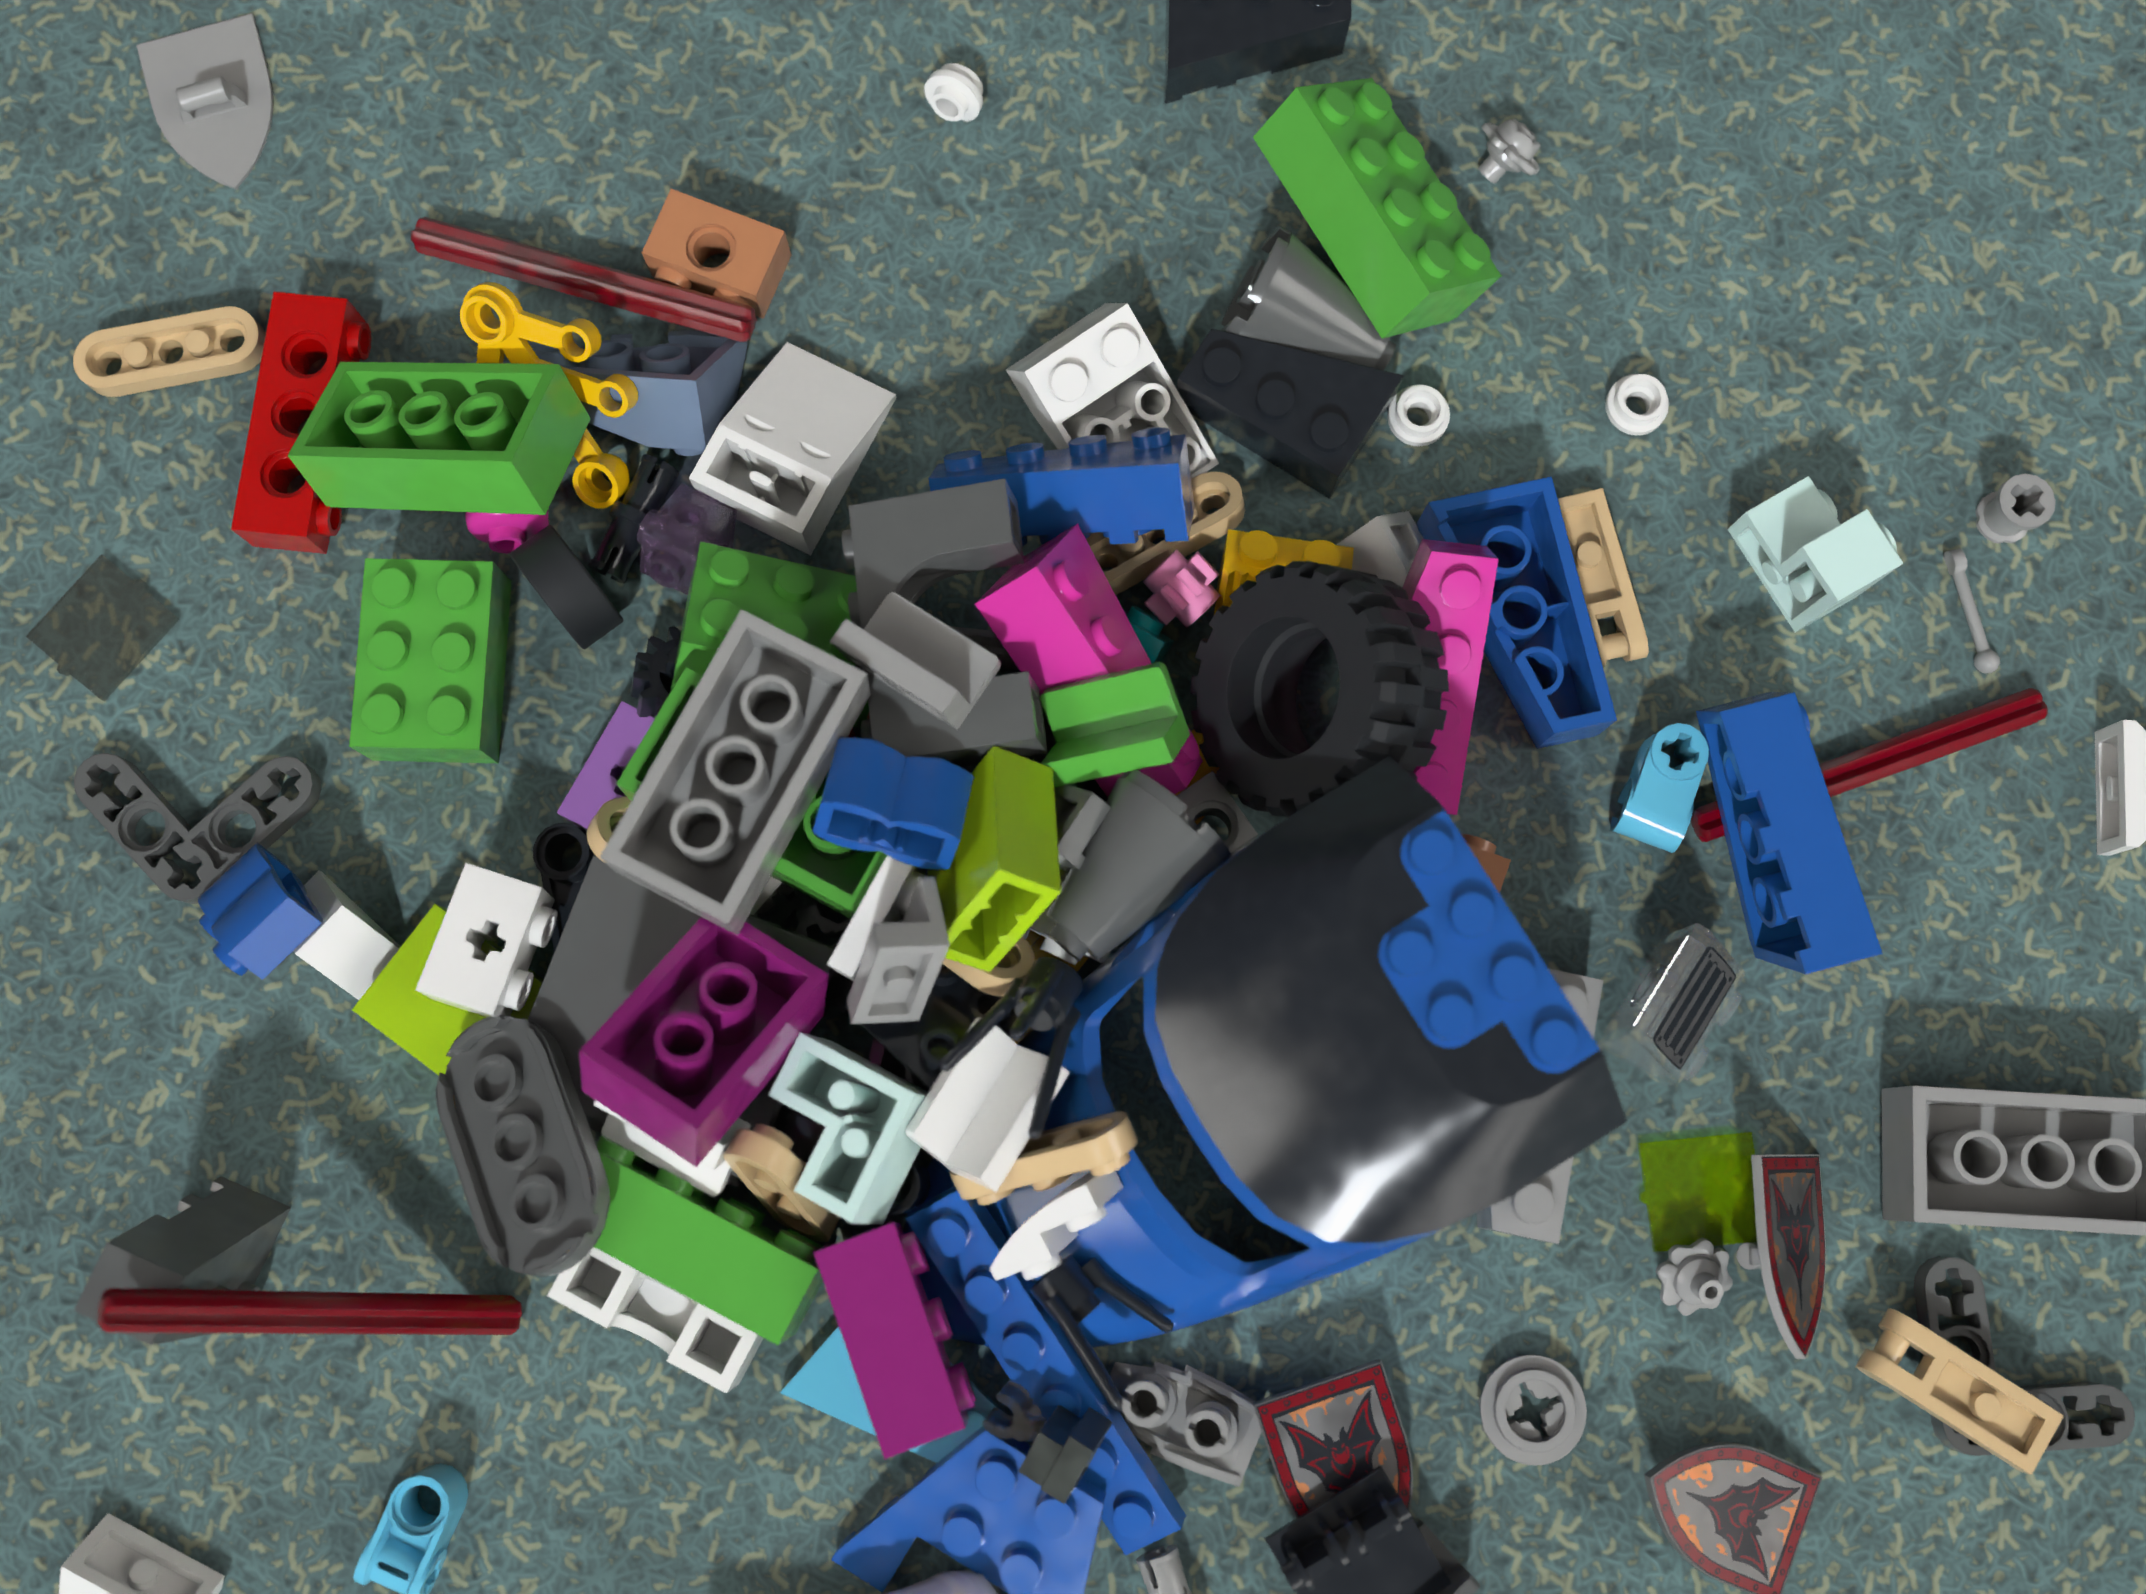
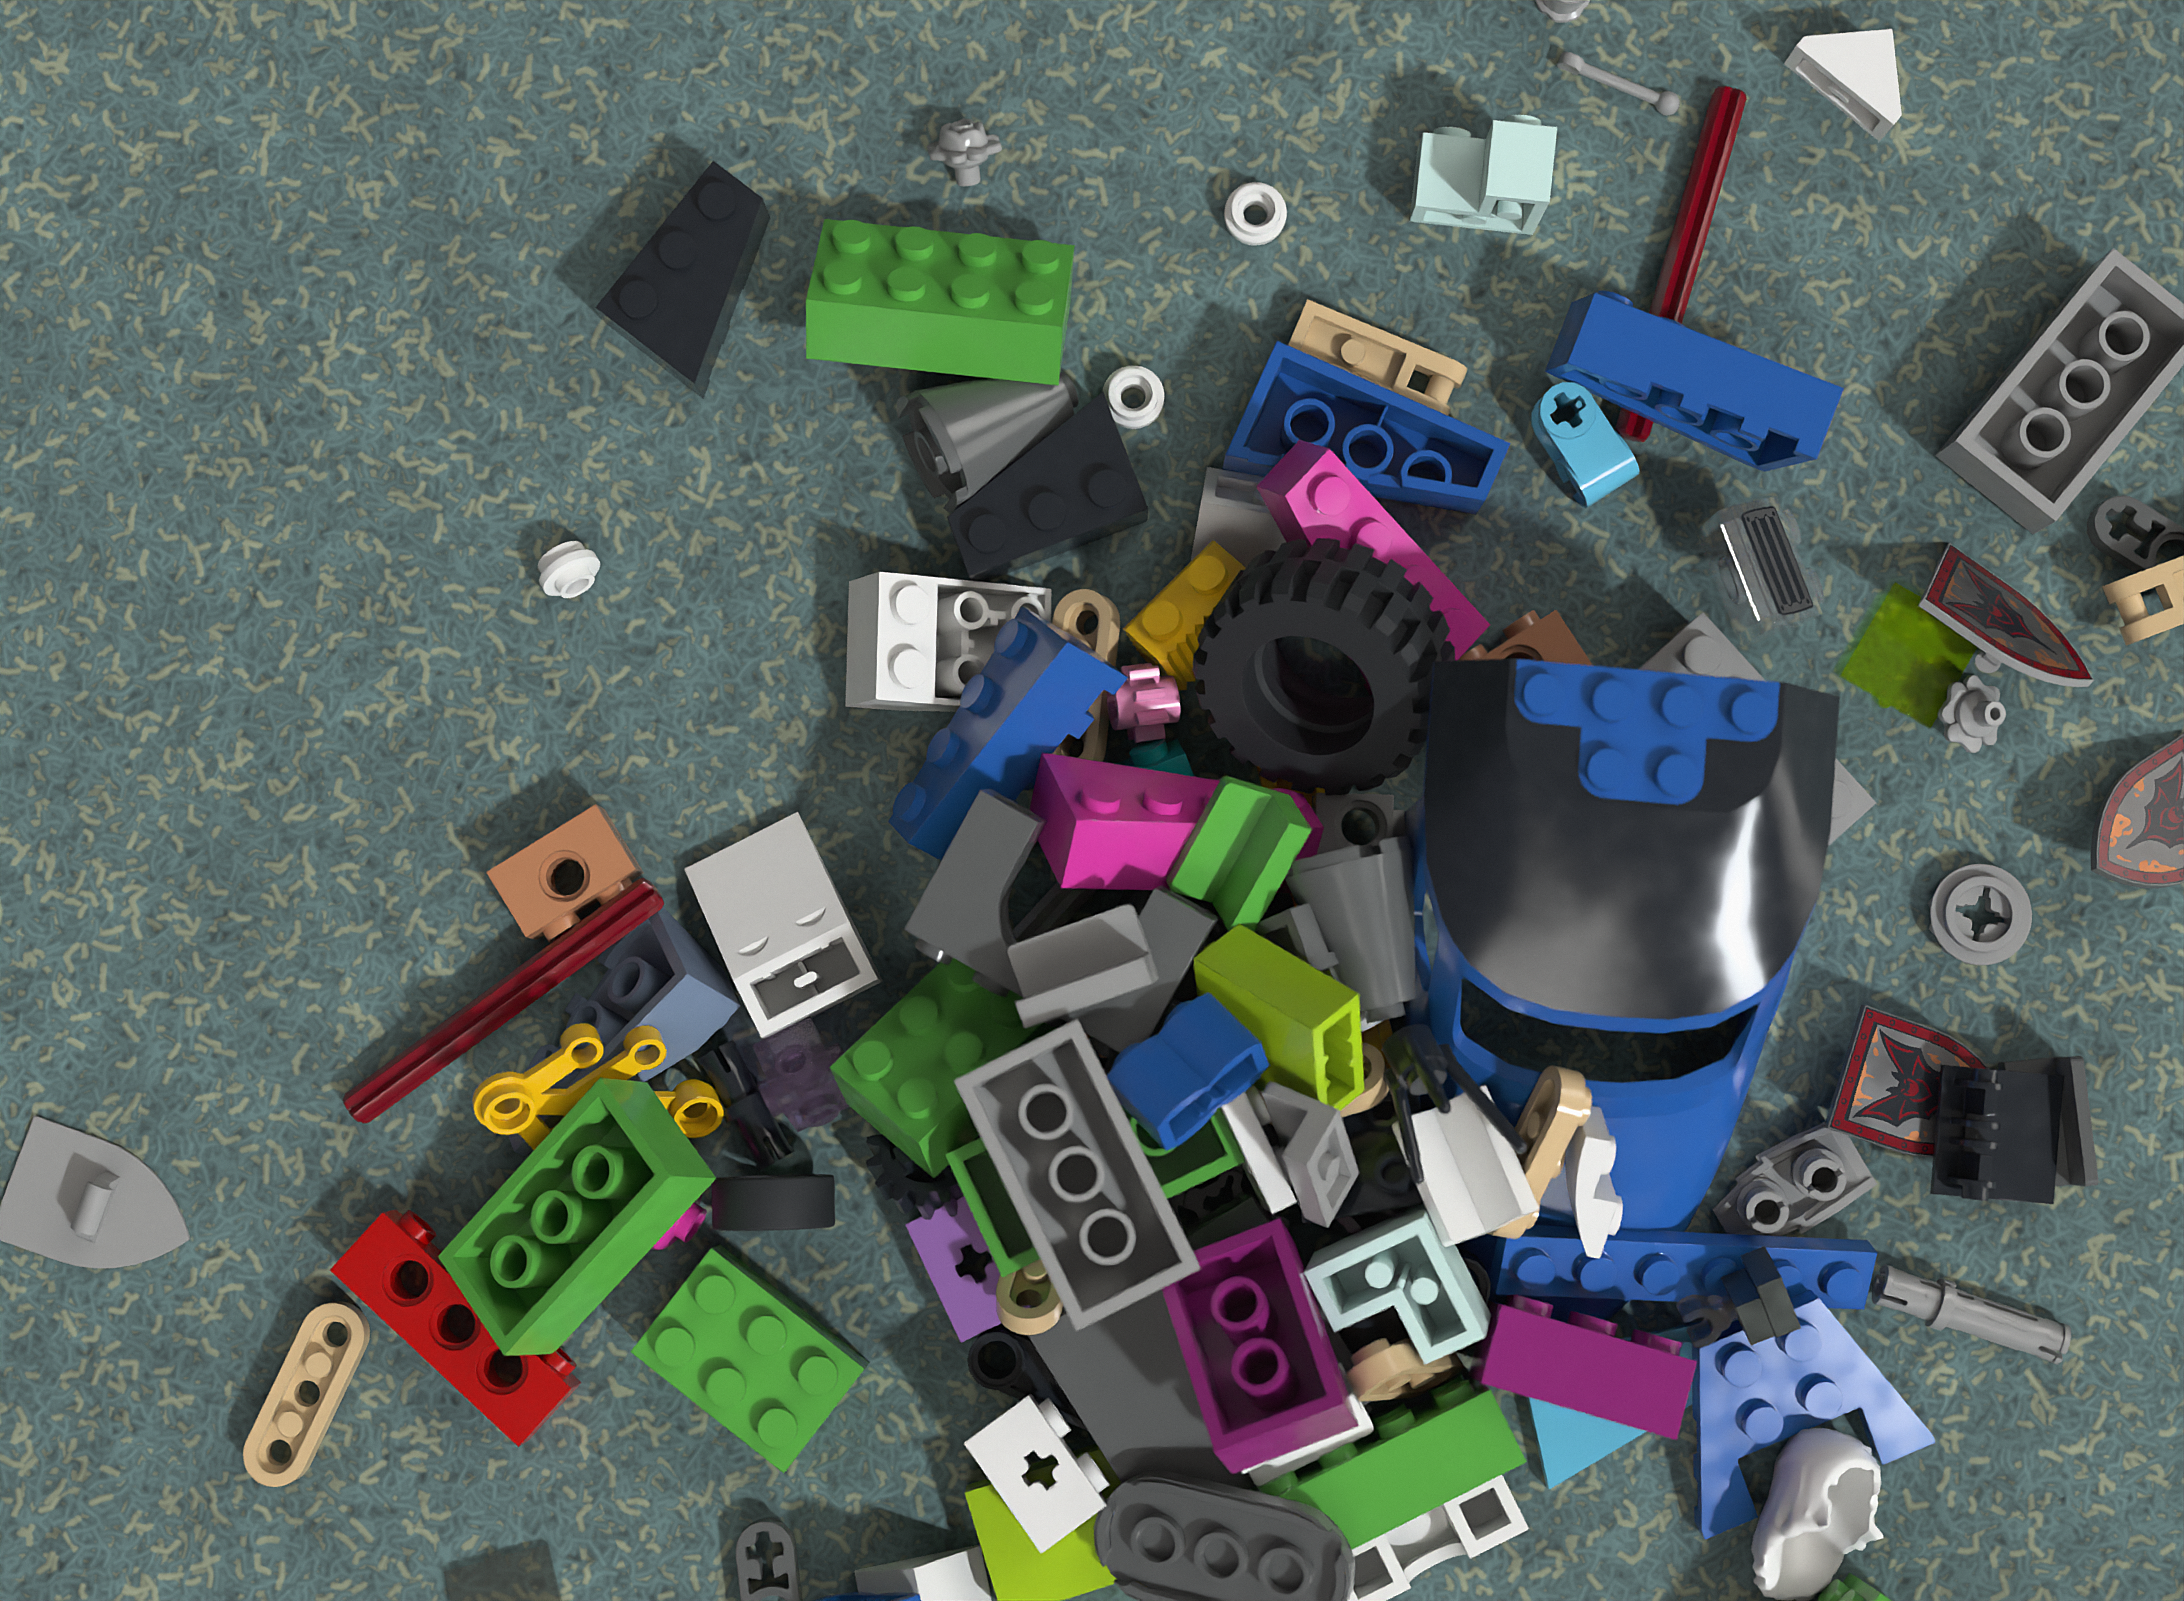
camera: 50 degrees left, 5 degrees up
black plant [1029,1254,1174,1411] -> none

